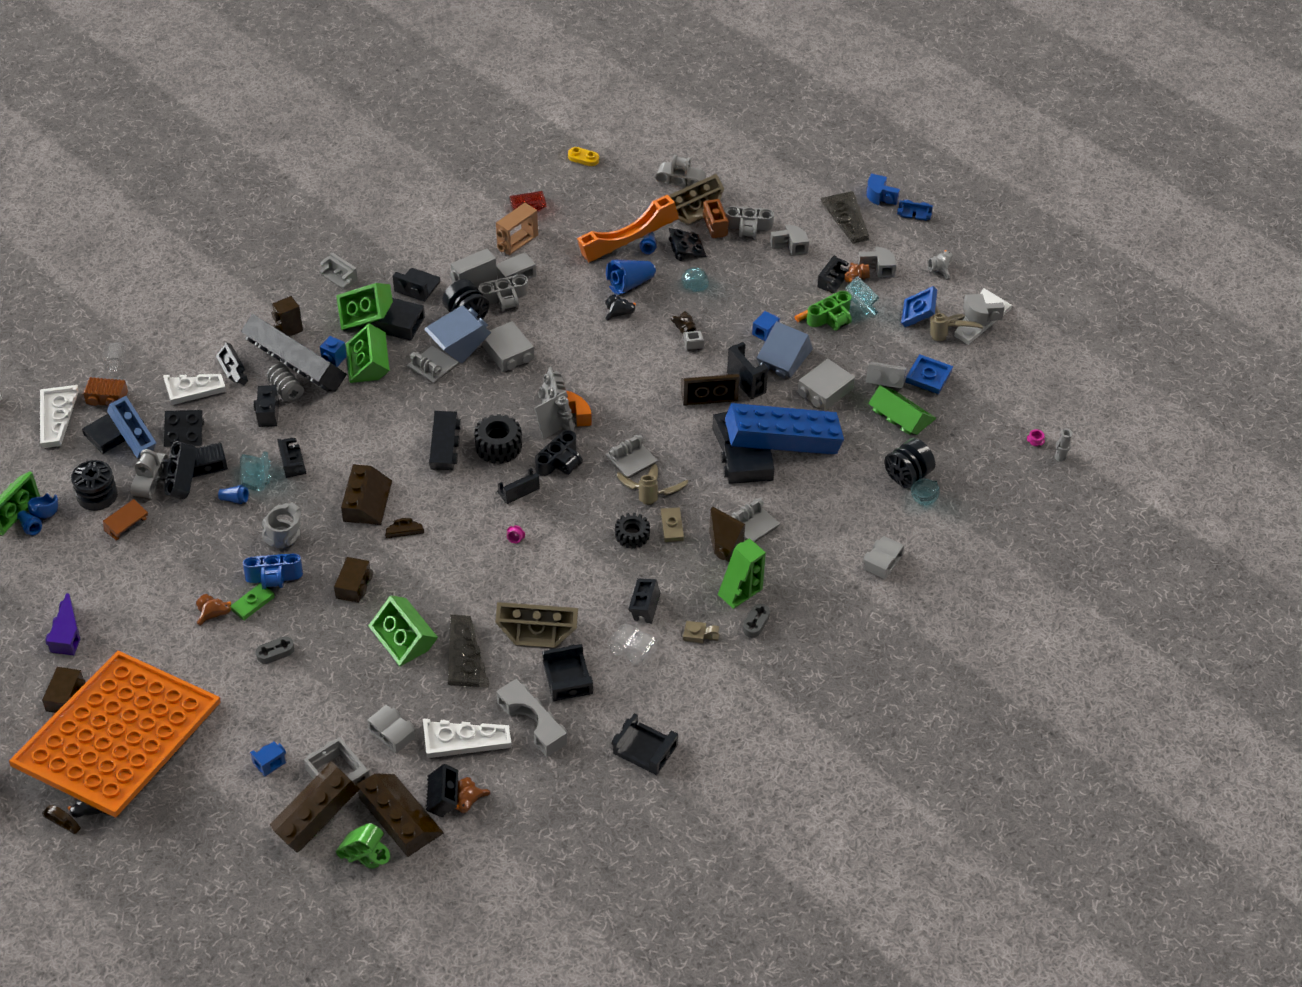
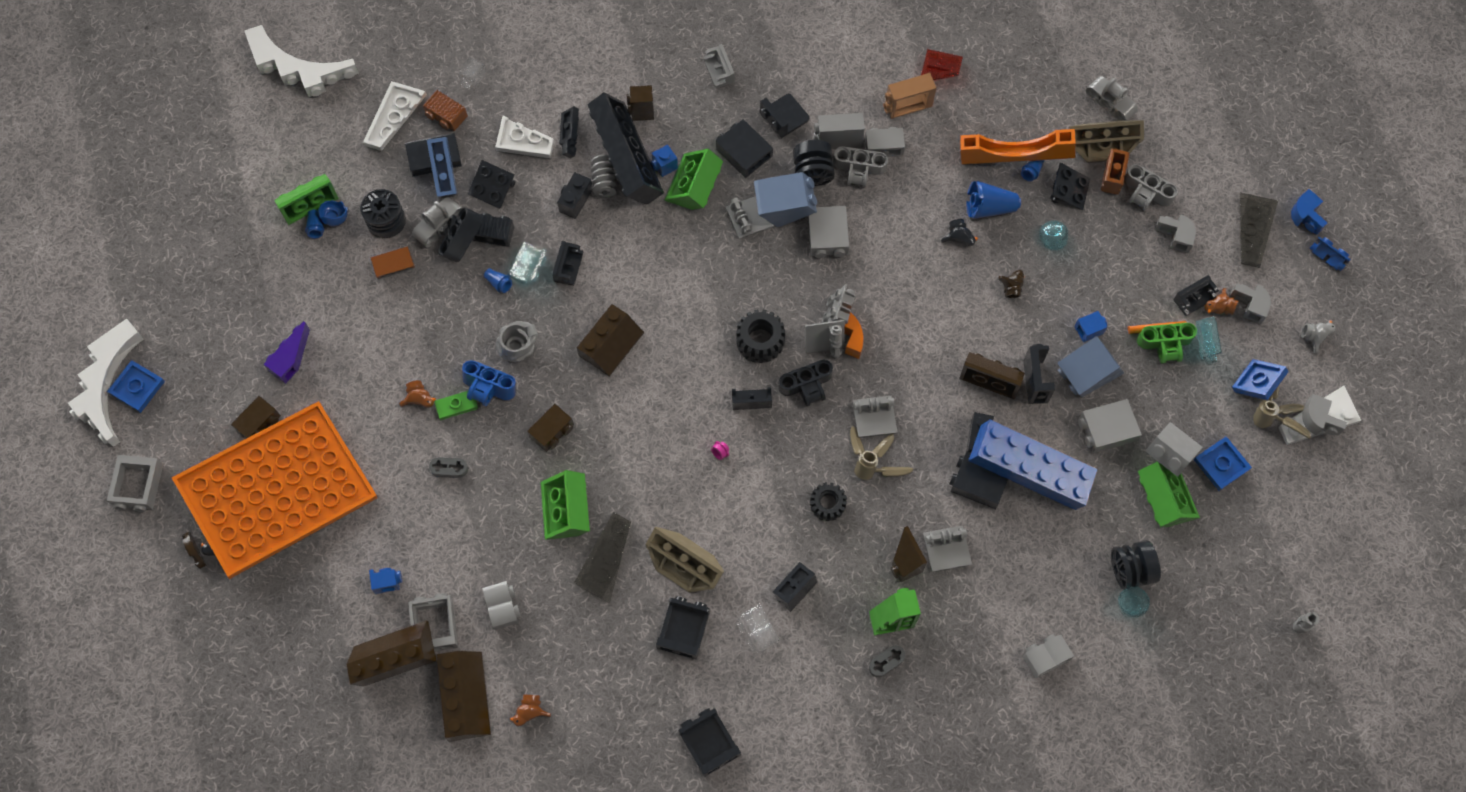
camera: 30 degrees right, 20 degrees up
bright green slope [336,283,393,330] -> none
bright green piece [336,823,390,869] -> none
dark brown tile [385,518,424,538] -> none
white wing [423,719,512,758] -> none
black brick [426,763,459,817] -> none
black wedge [429,411,461,470] -> none
light grey arch [496,679,568,757] -> none
yellow plate [568,147,599,166] -> none
dark tan plate [661,507,684,542] -> none
light grey brick [683,331,704,350] -> none
dark tan plate [683,621,720,644] -> none
dark pink plate [1027,429,1045,446] -> none

